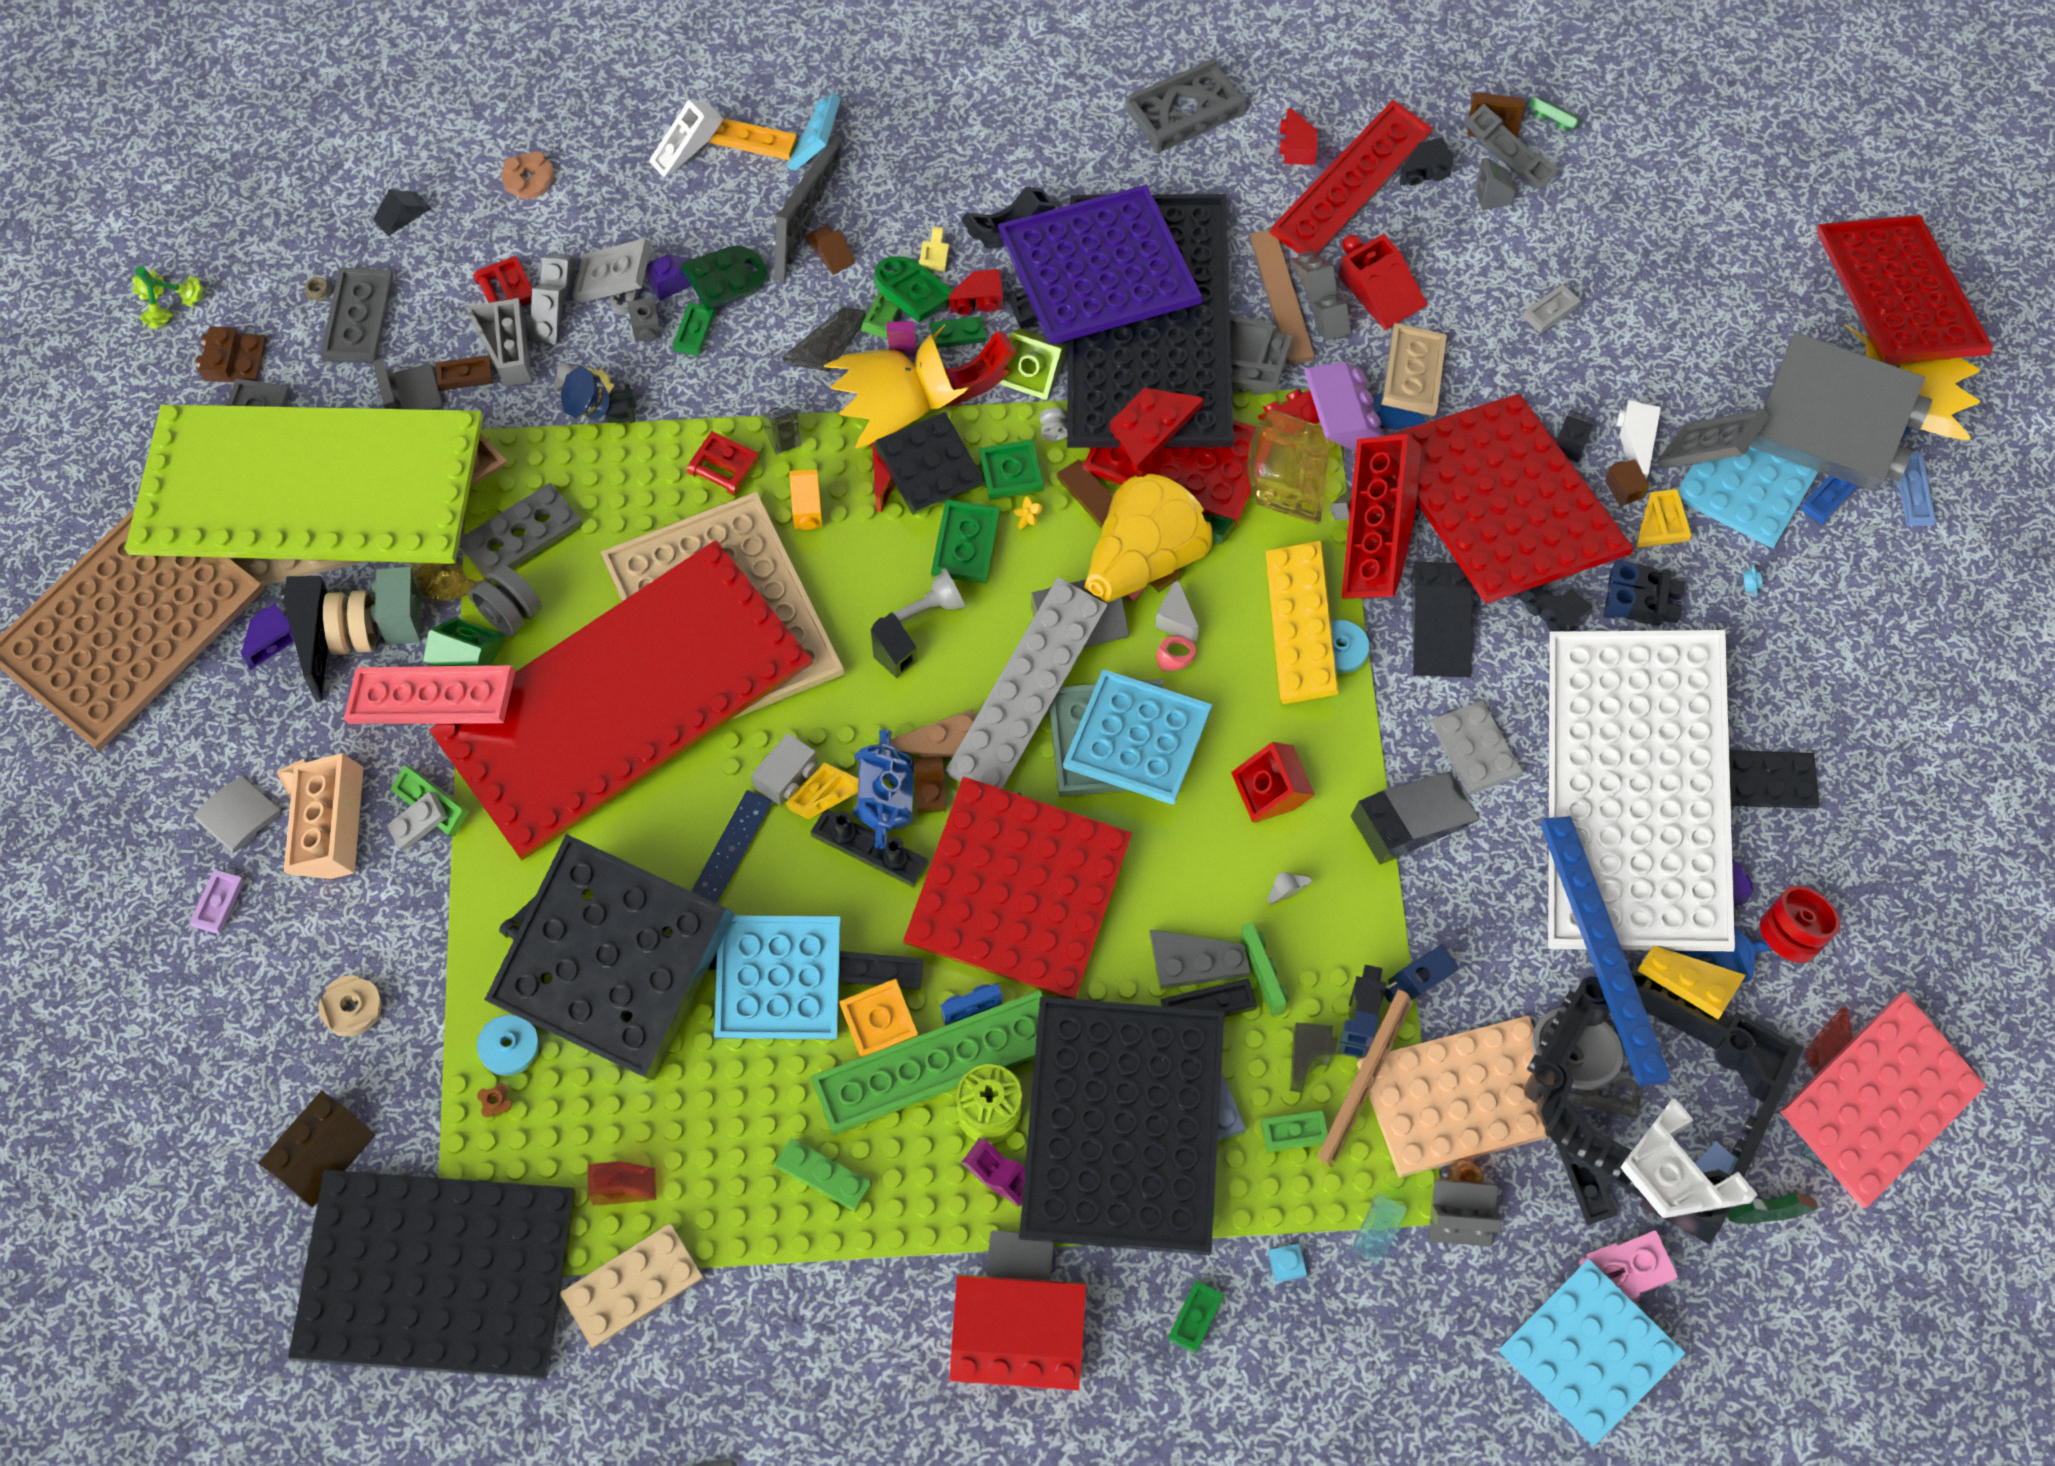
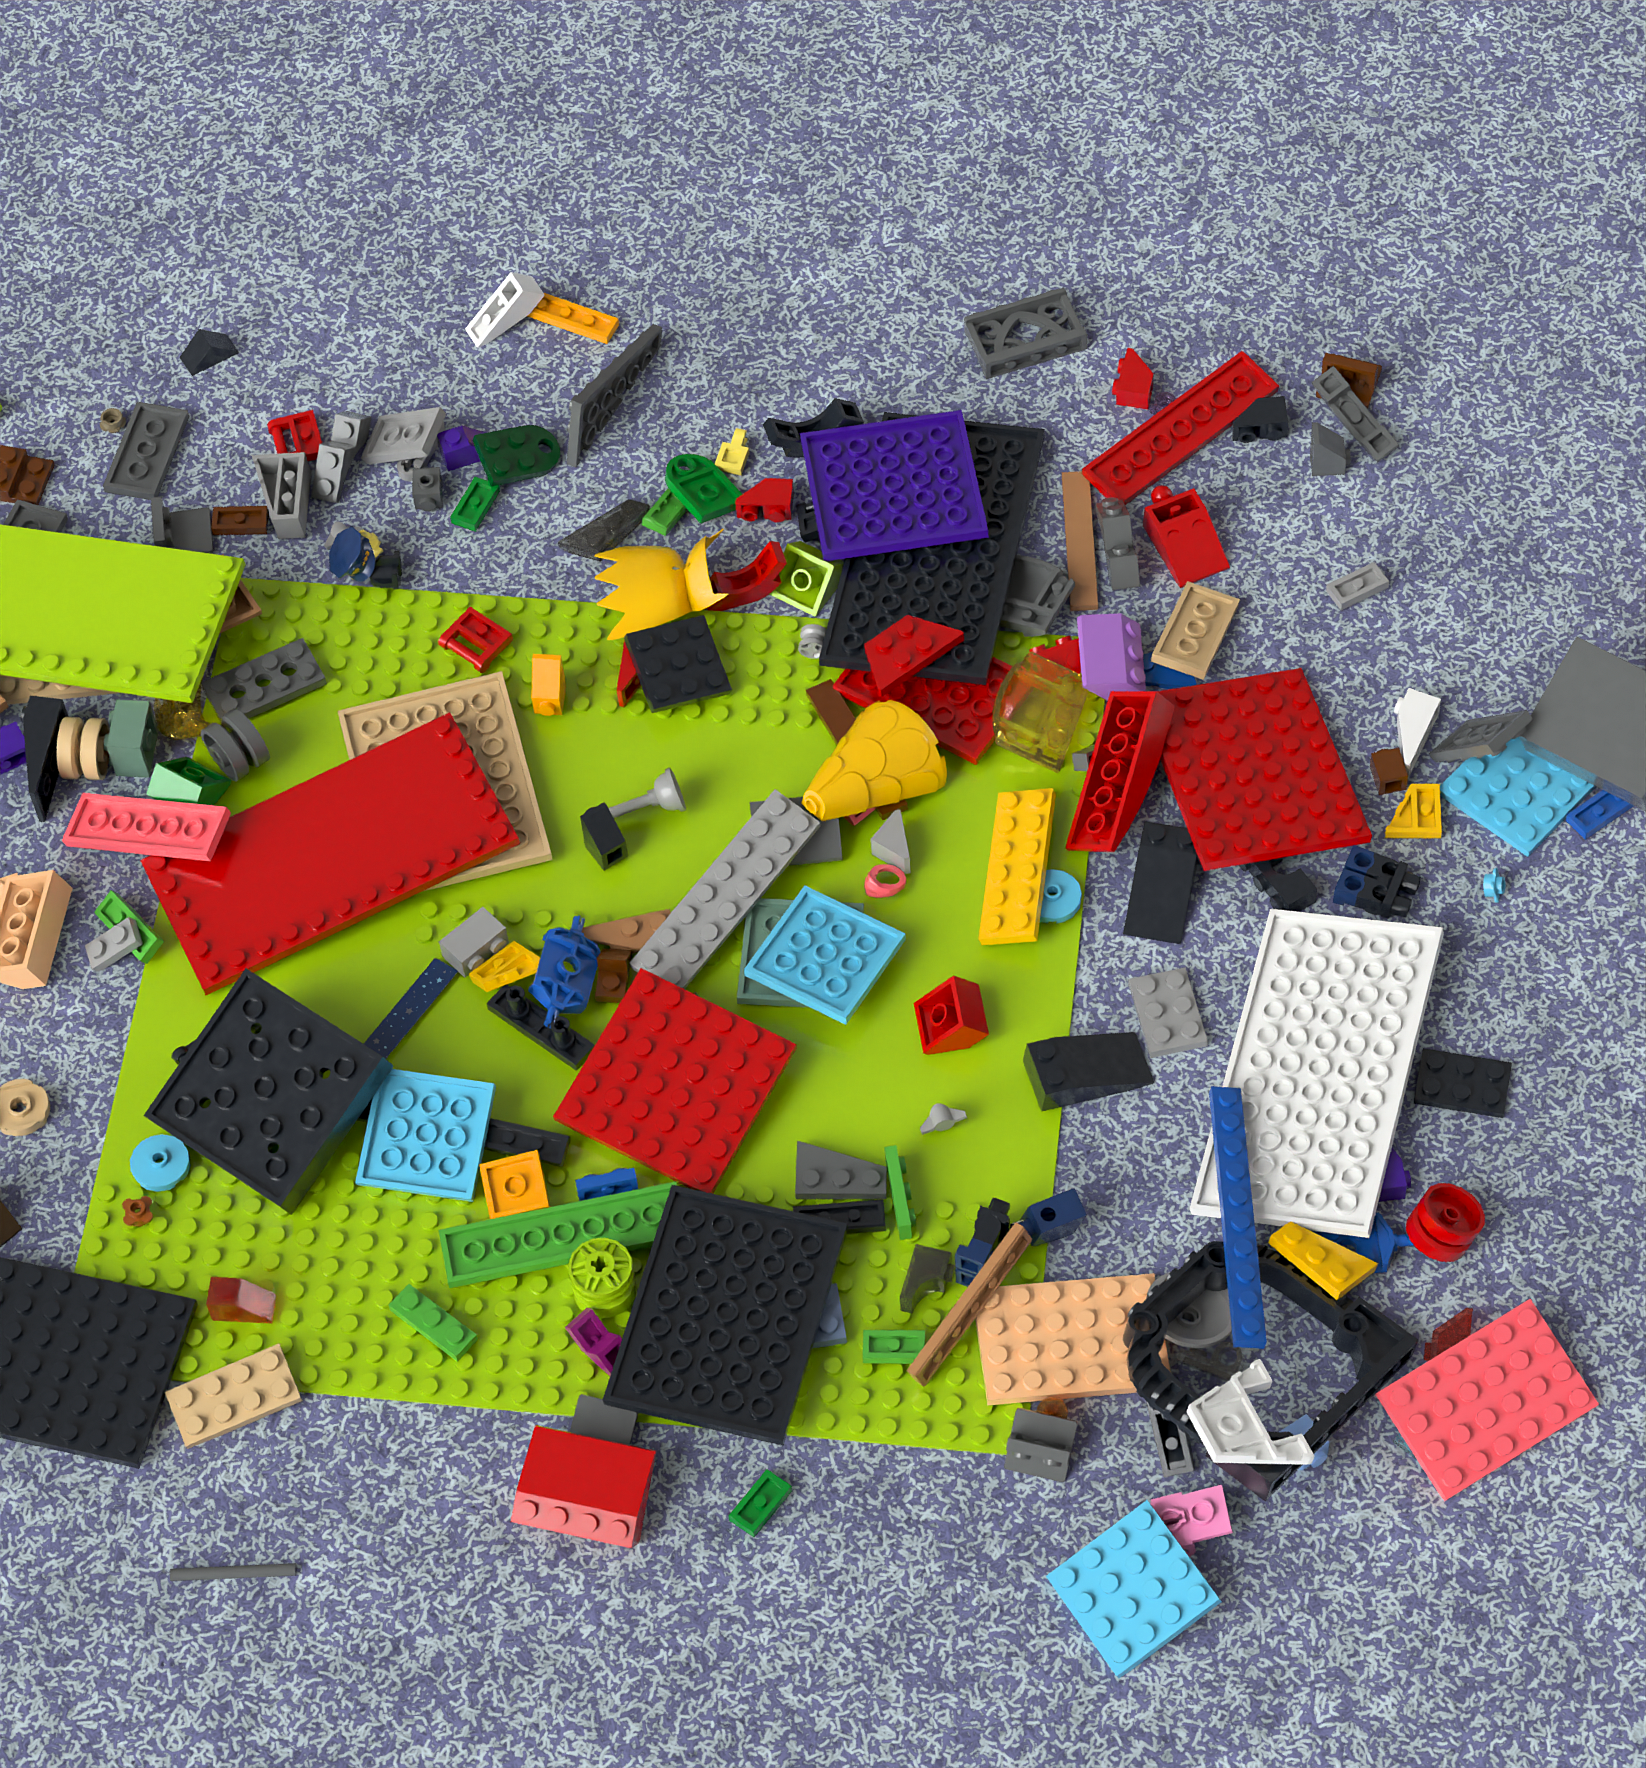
camera: 15 degrees right, 5 degrees down
nougat plate [502,151,555,199] -> none
clear smoke slope [762,405,801,455] -> none
medium azure wing [786,92,841,170] -> none
reddish brown slope [805,224,855,275] -> none
magenta tile [887,321,917,357] -> none
green plate [930,316,986,348] -> none
green plate [931,500,1000,584] -> none
green plate [979,439,1043,500] -> none
yellow plant [1014,496,1043,530] -> none
dark green plate [1205,513,1235,544] -> none
medium azure plate [1268,1244,1307,1283] -> none
clear light blue plate [1350,1192,1407,1265] -> none
plate [1529,97,1583,131] -> none
black slope [1556,410,1596,462] -> none
dark green tile [1728,1192,1817,1224] -> none

